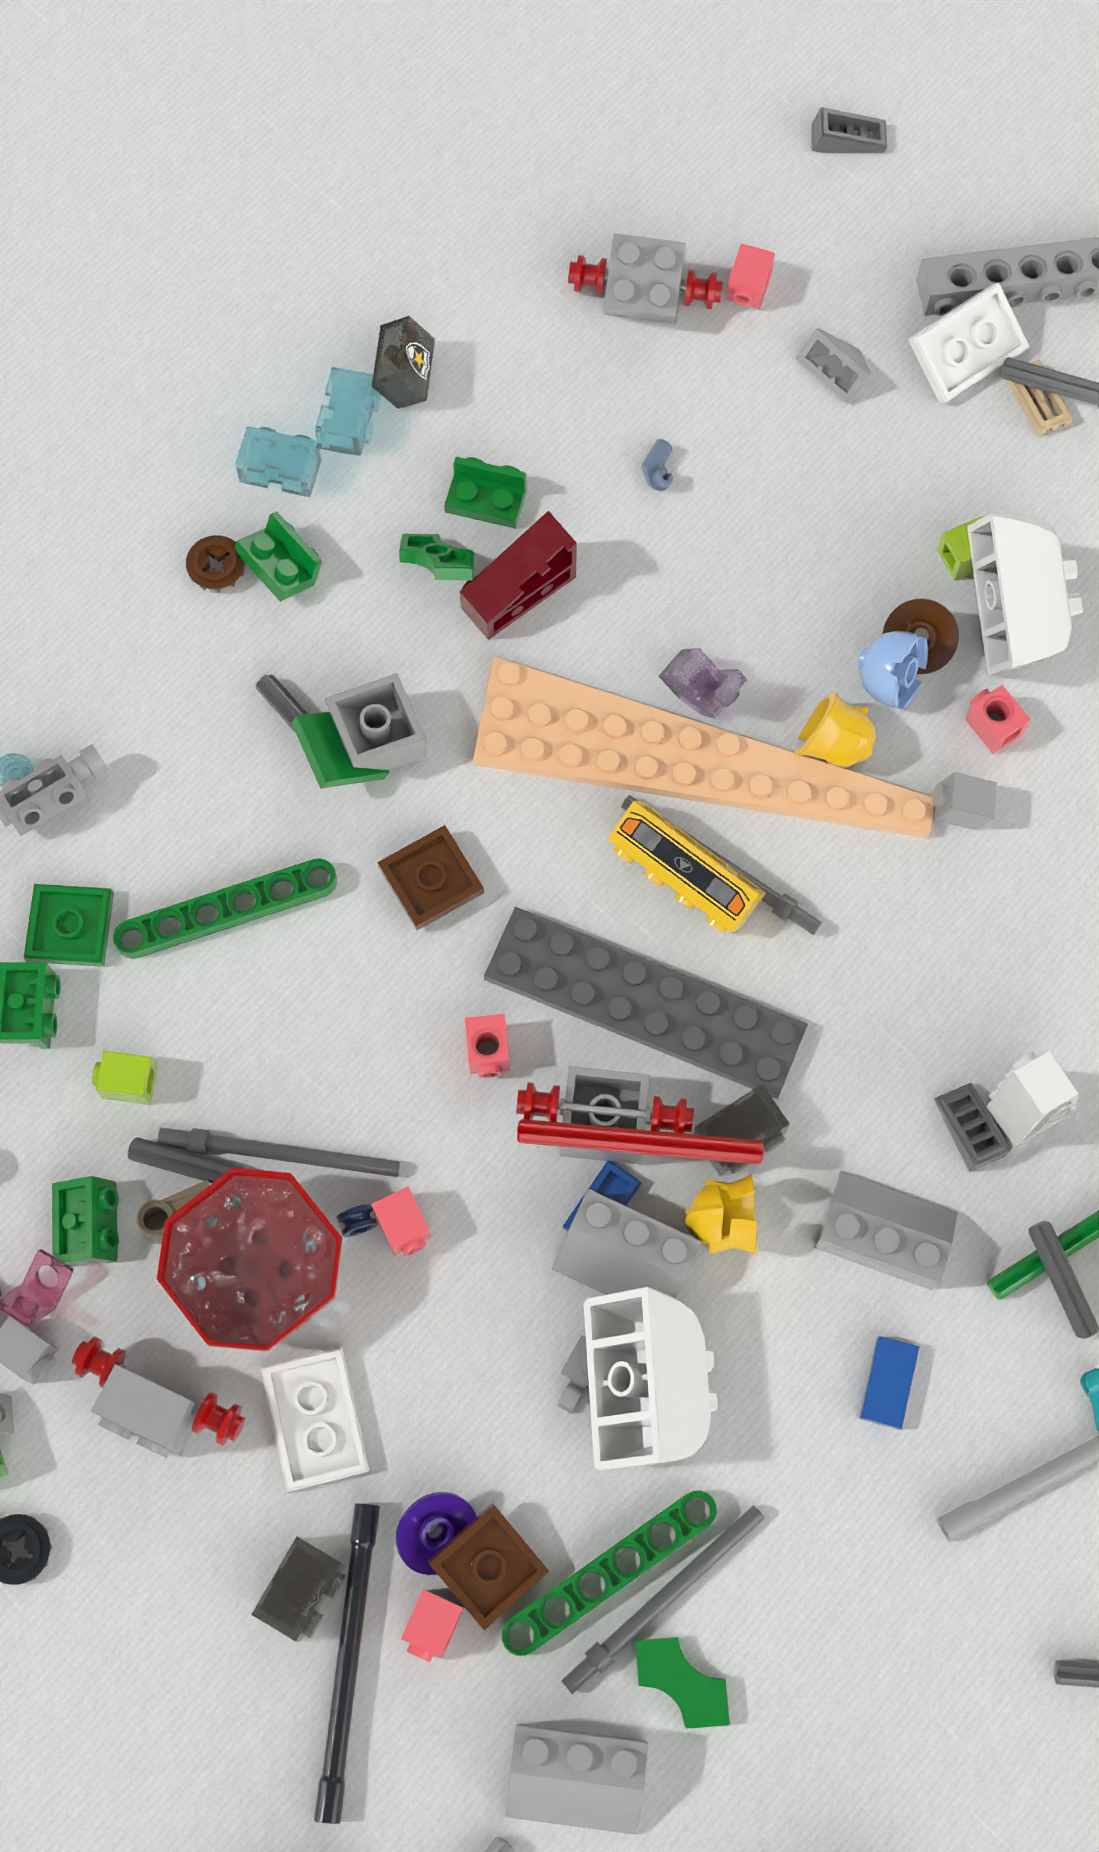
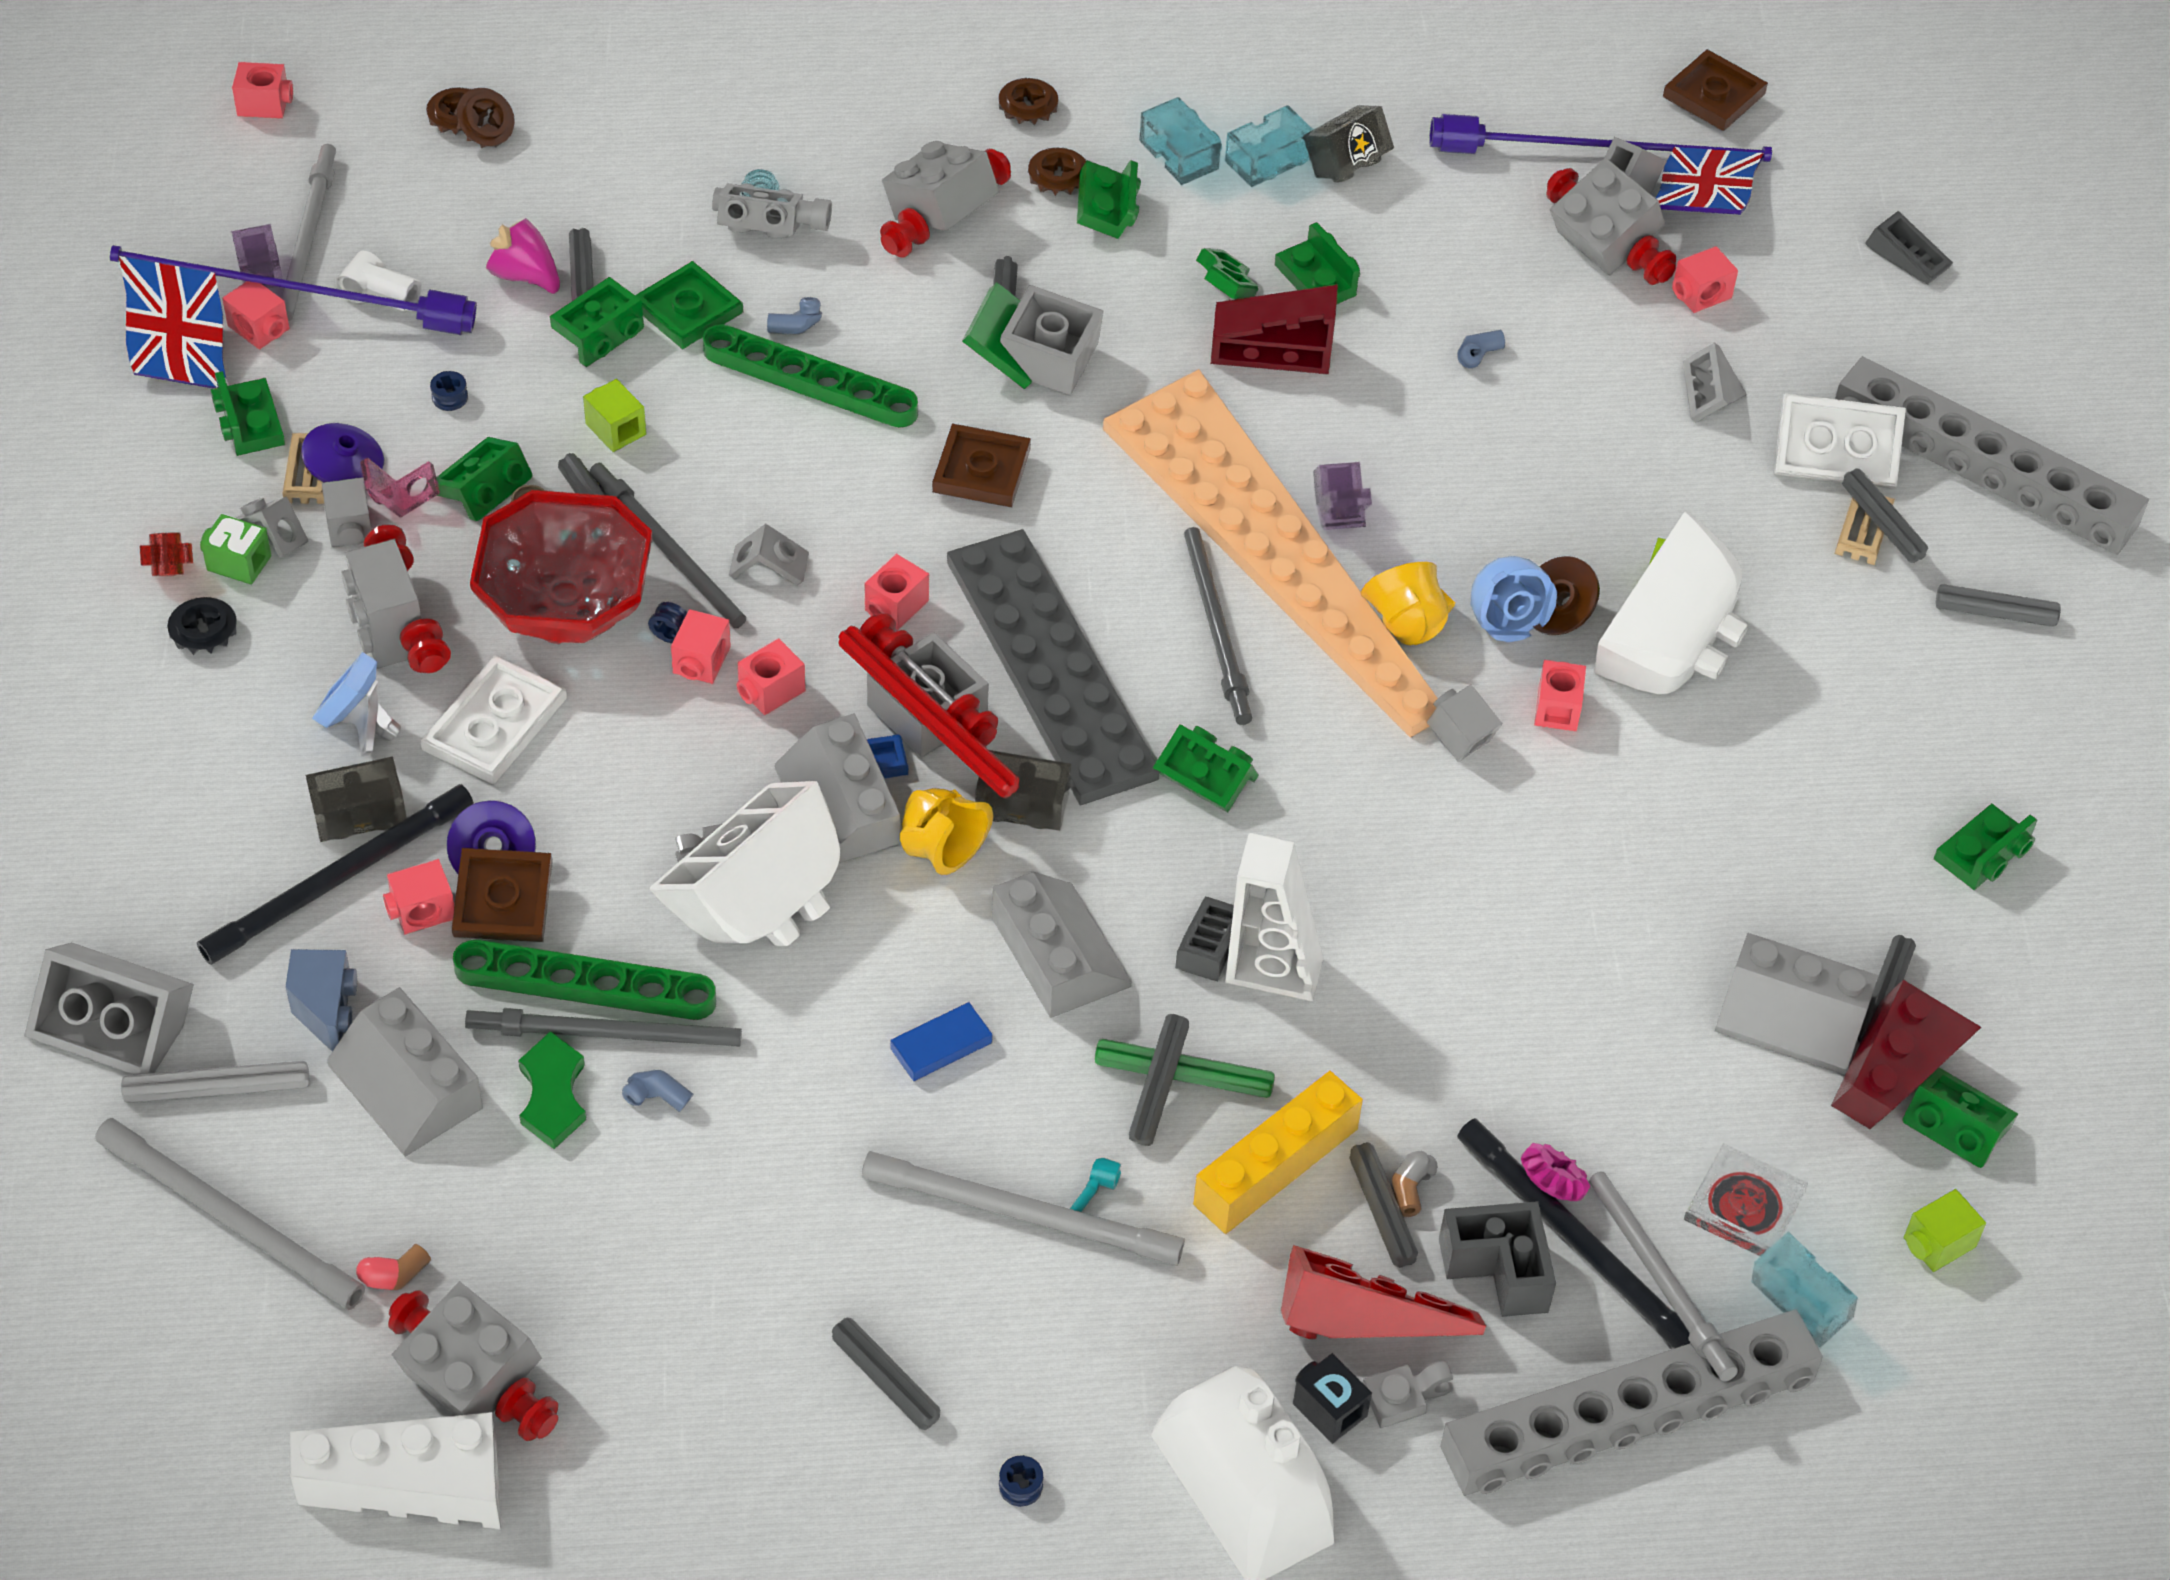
camera: 40 degrees right, 20 degrees down
brick [607,801,766,933] -> none
none -> sand blue slope [285,949,357,1052]
none -> piece [312,652,401,757]
none -> sand blue arm [622,1070,694,1112]
none -> light grey bracket [729,523,809,586]
none -> coral brick [736,638,806,716]
none -> sand blue arm [767,297,822,334]
none -> light grey brick [880,141,1011,258]
none -> reddish brown gear [999,78,1058,126]
none -> green bracket [1153,724,1259,813]
none -> flag [1429,114,1772,215]
none -> light grey brick [1605,136,1667,194]
none -> reddish brown plate [1663,49,1768,131]

